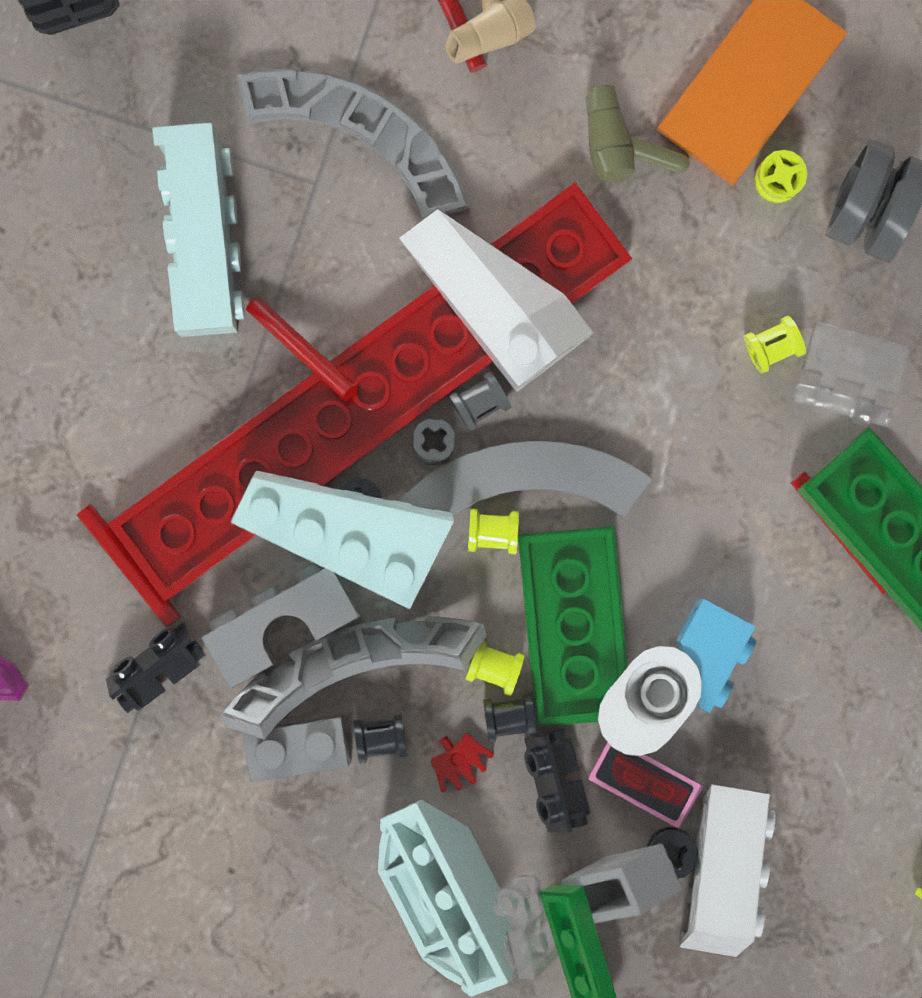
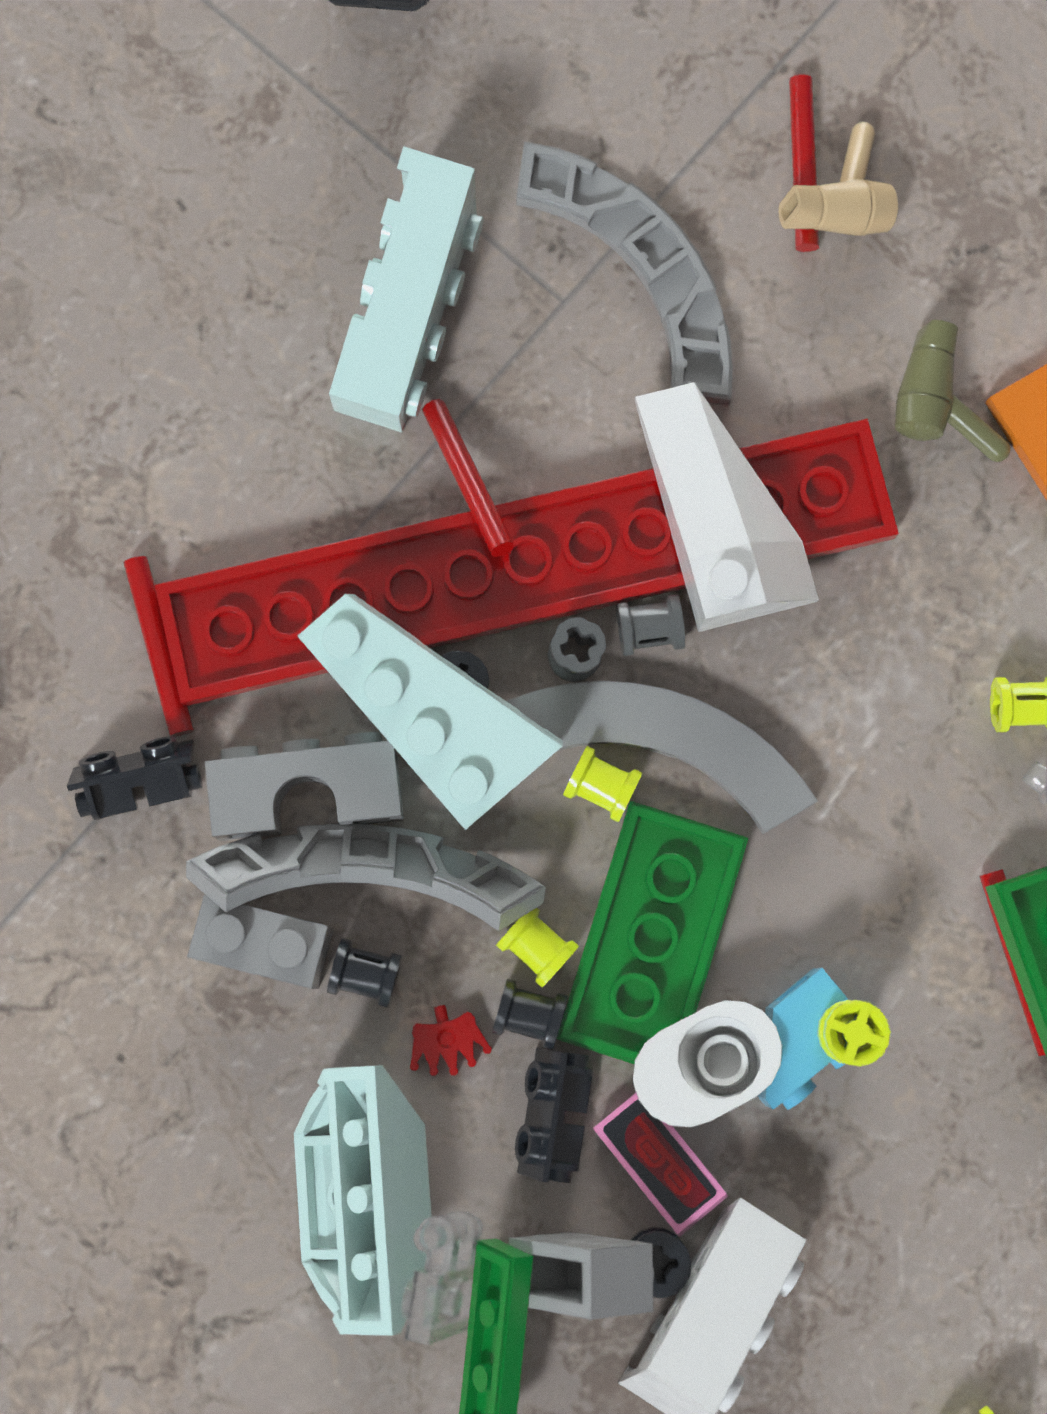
camera: 20 degrees right, 5 degrees down
none -> neon yellow wheel [817,1000,890,1066]

